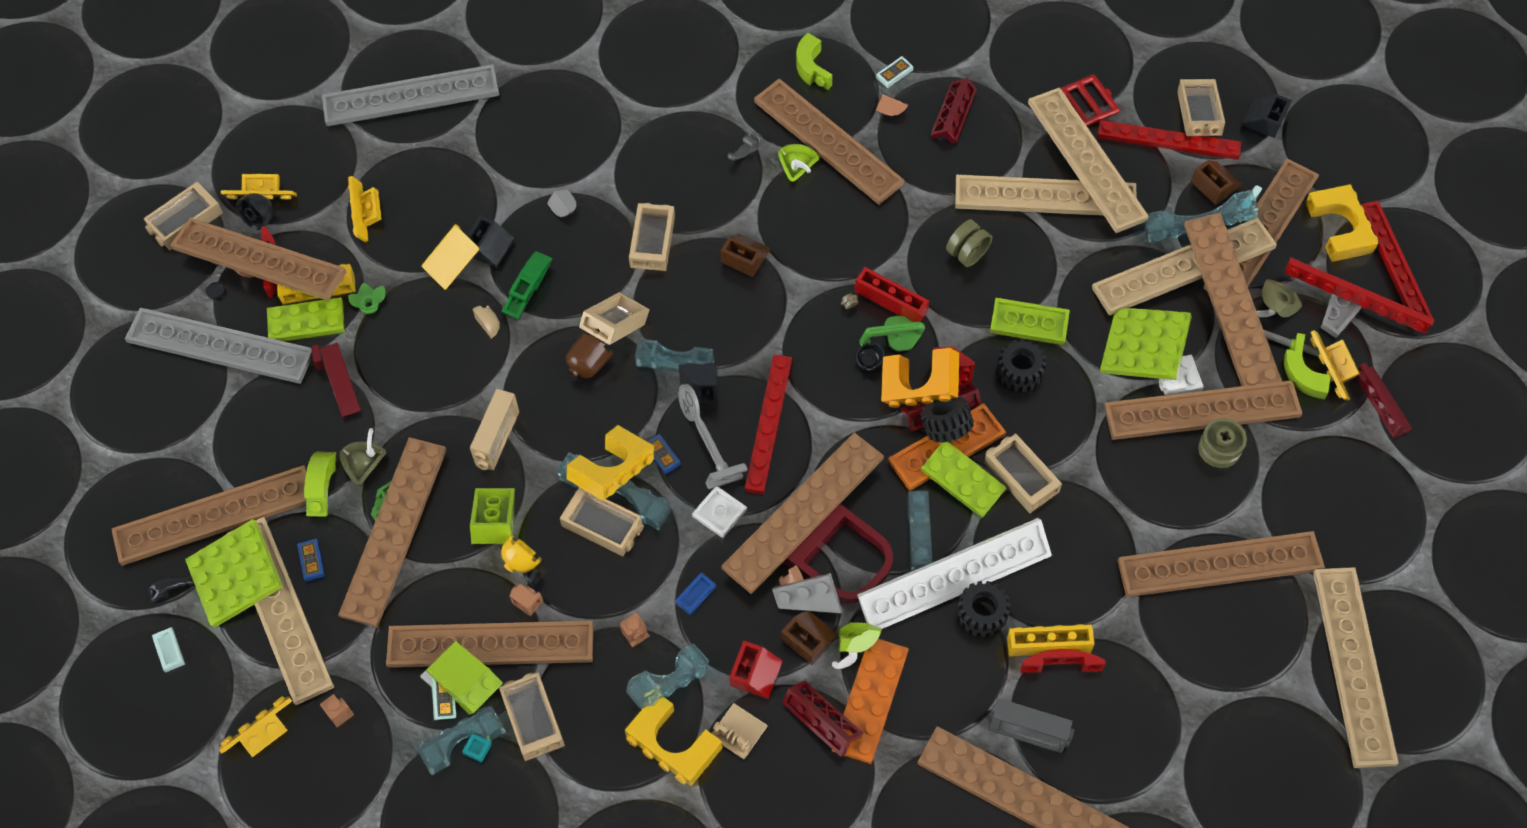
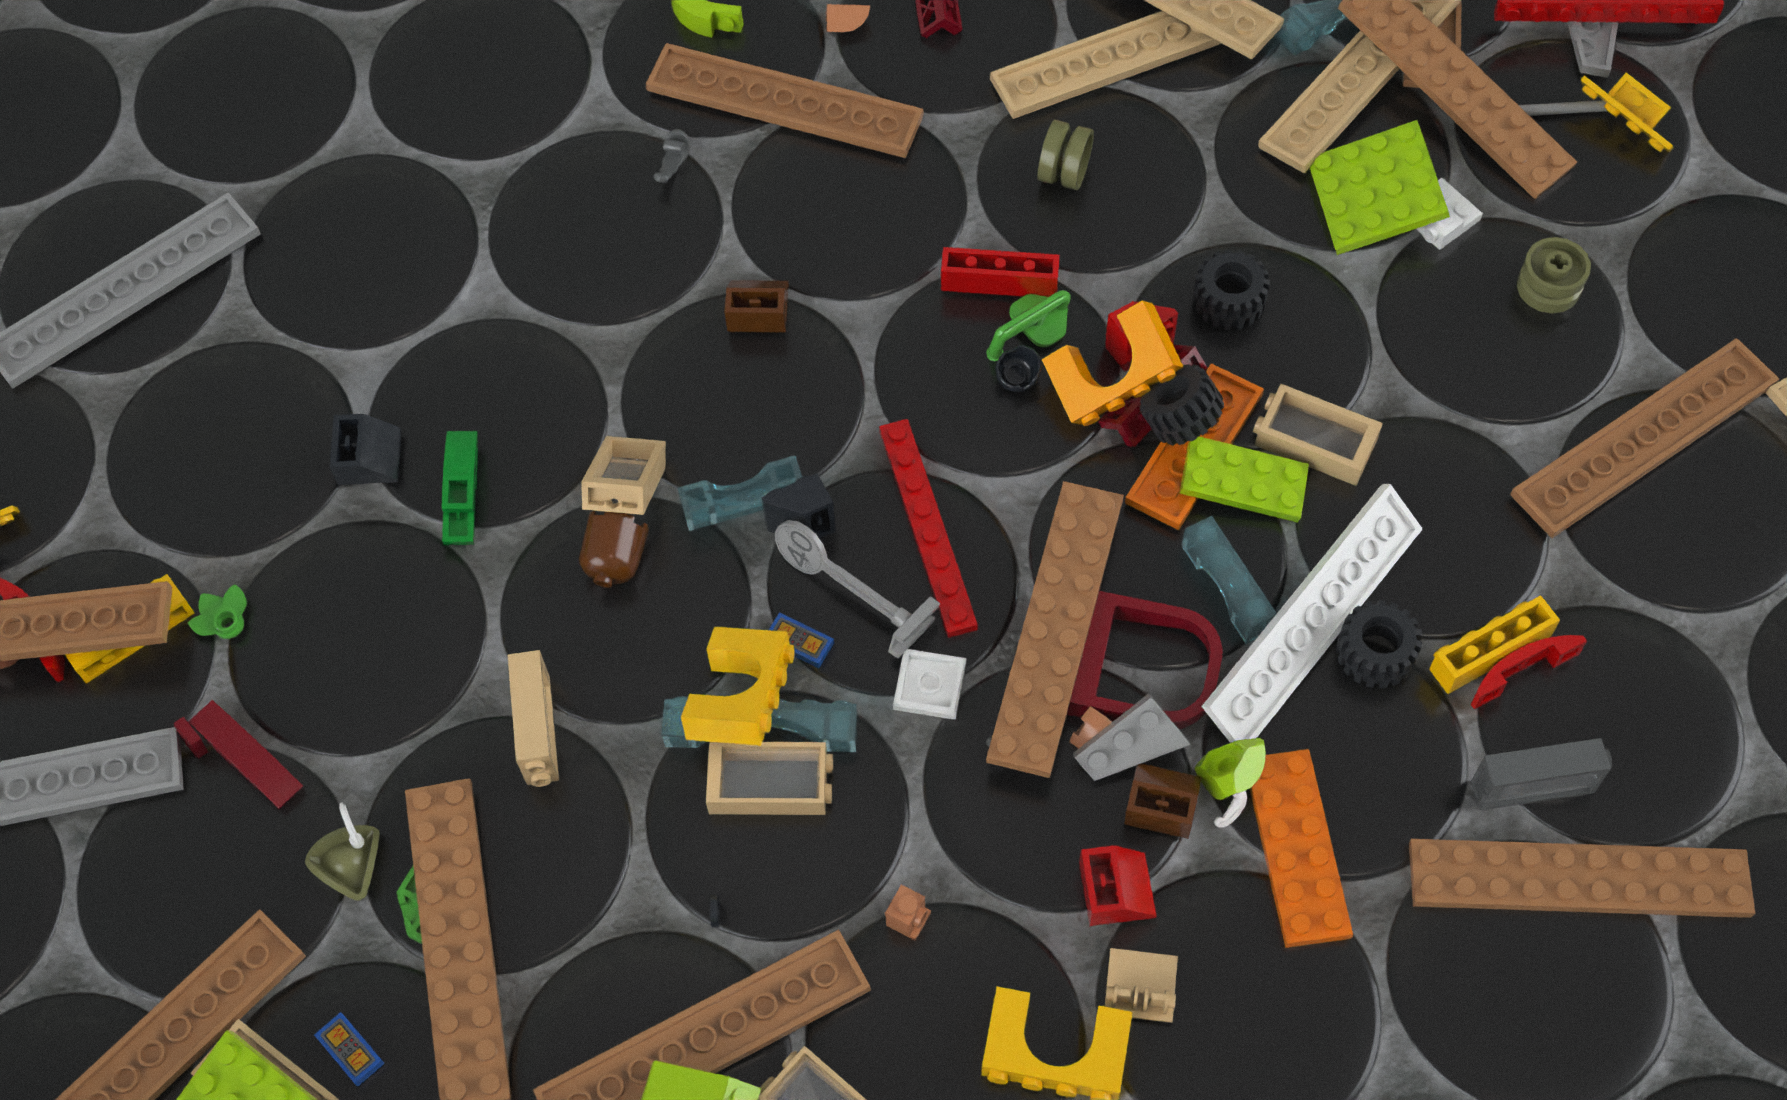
camera: 25 degrees left, 0 degrees up
lime plate [267,297,345,341] -> none
lime arch [304,451,336,517] -> none
yellow bracket [348,176,381,242] -> none
yellow piece [421,224,480,290] -> none
lime slope [470,488,515,544] -> none
tan brick [473,306,500,339] -> none
yellow cylinder [501,535,542,573] -> none
nougat brick [509,584,543,617] -> none
light grey brick [547,189,576,217] -> none
clear light blue arch [626,644,709,710] -> none
tan window [629,203,675,271] -> none
blue tile [675,572,717,615] -> none
lime hat [778,144,820,181] -> none
dark red fence [782,680,863,756] -> none
dark tan plate [841,293,859,310] -> none
lime plate [990,298,1070,345] -> none
medium nougat plate [1104,380,1302,440] -> none
olive hat [1257,279,1303,317] -> none
lime arch [1284,333,1331,399] -> none
dark red fence [1355,363,1412,438] -> none

